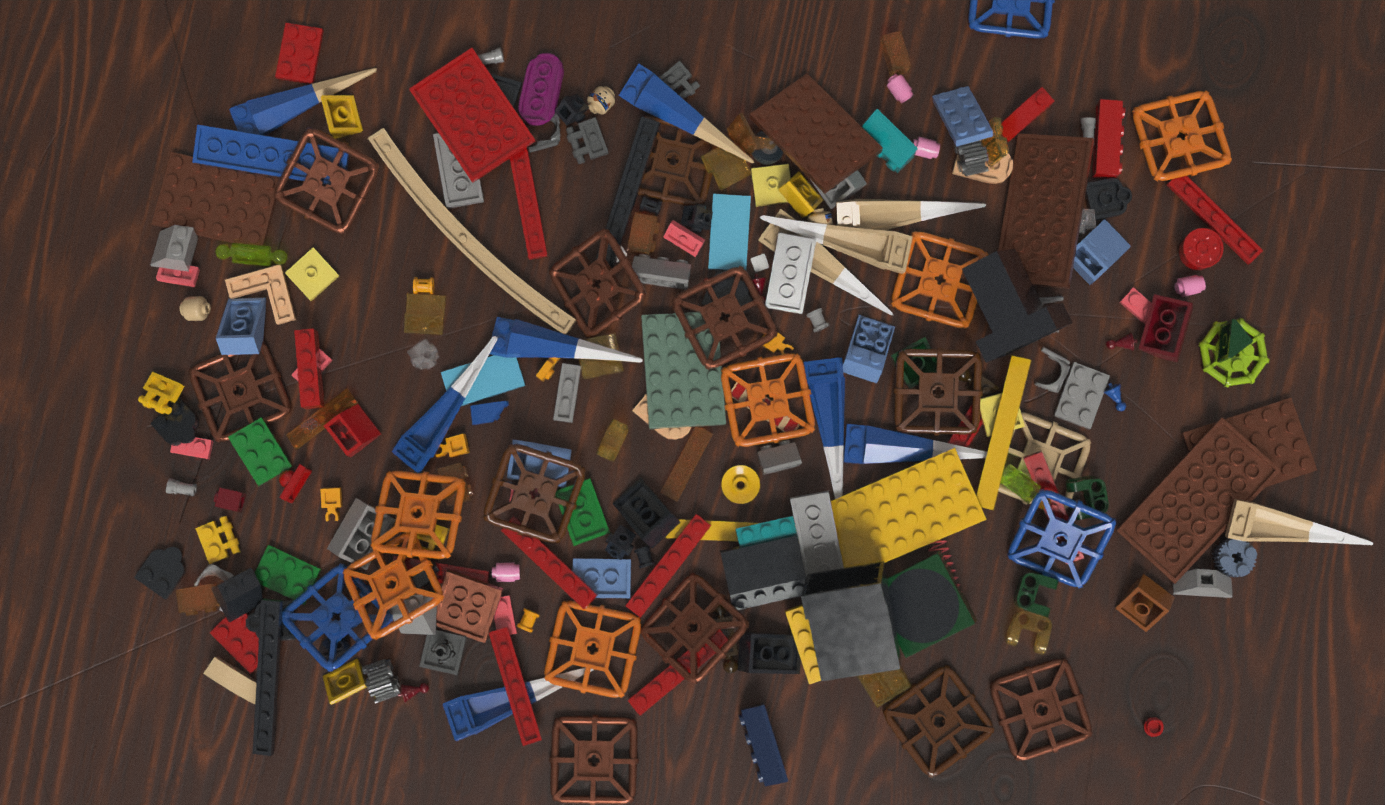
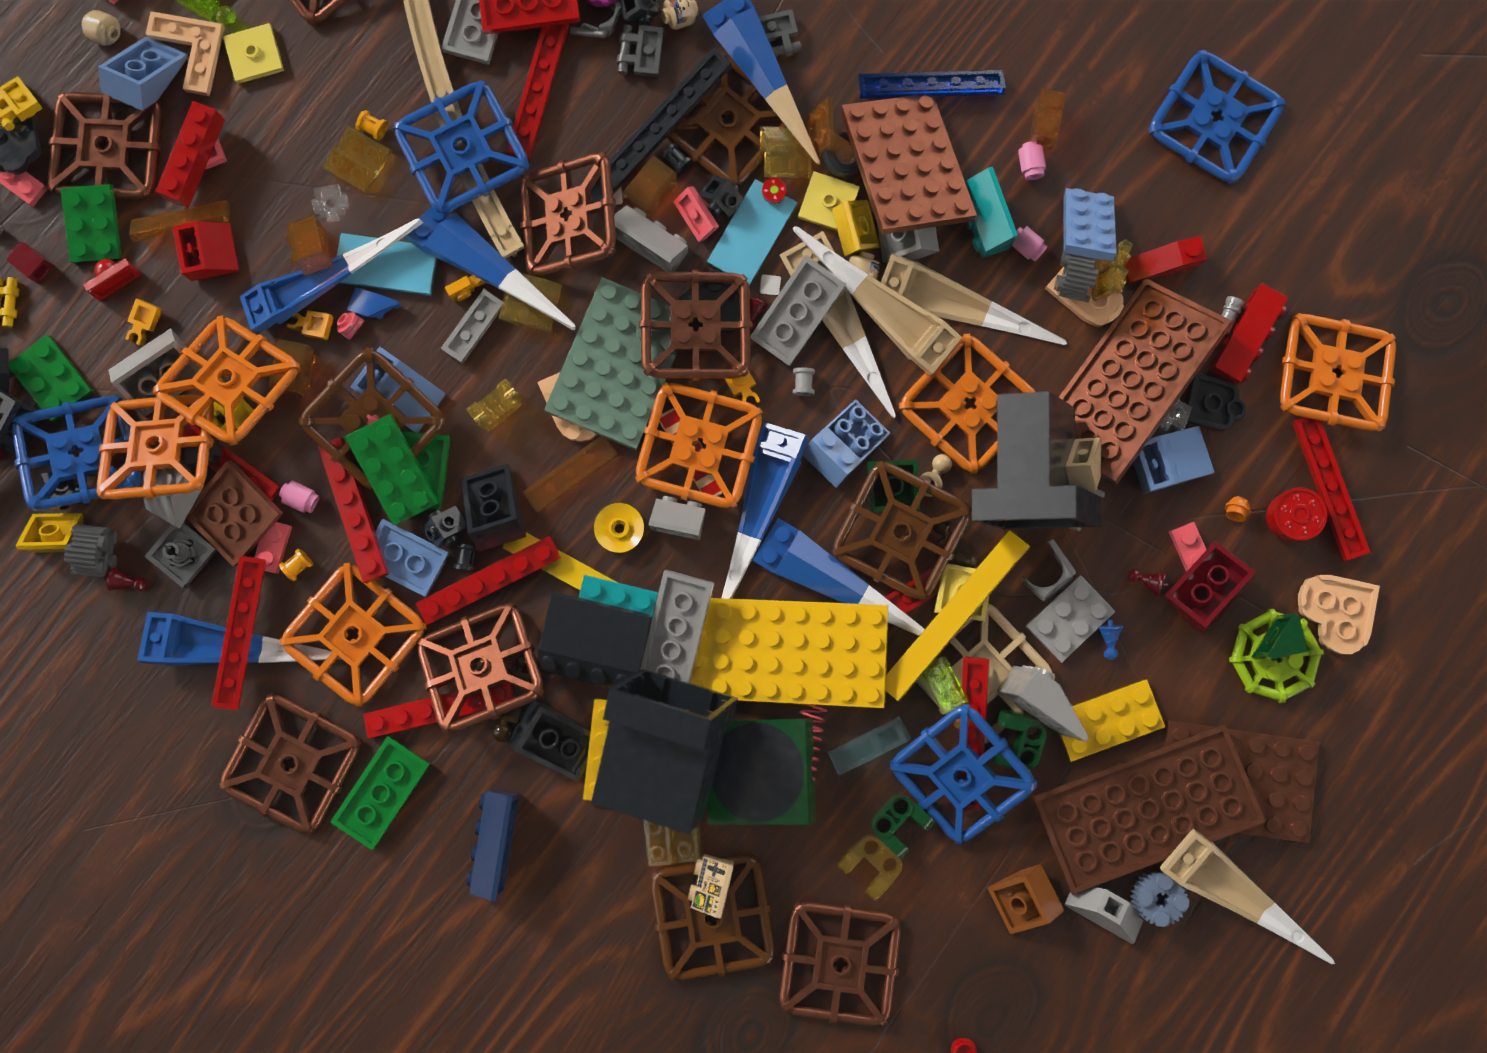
camera: 25 degrees right, 0 degrees up
bright pink brick [1175,275,1206,297] -> none
none -> clear orange brick [286,214,333,276]
none -> green plate [330,736,431,850]
none -> coral plate [337,312,364,340]
none -> green plate [345,413,439,526]
none -> blue plate [393,80,530,214]
none -> slope [688,854,734,918]
none -> red tile [762,178,786,204]
none -> clear light blue slope [828,716,911,775]
none -> clear blue plate [858,70,1006,99]
none -> tan plate [919,454,952,497]
none -> light grey slope [997,665,1089,742]
none -> yellow plate [1059,680,1165,762]
none -> tan slope [1065,438,1101,492]
none -> orange plate [1225,496,1251,522]
none -> light nougat plate [1298,575,1380,654]

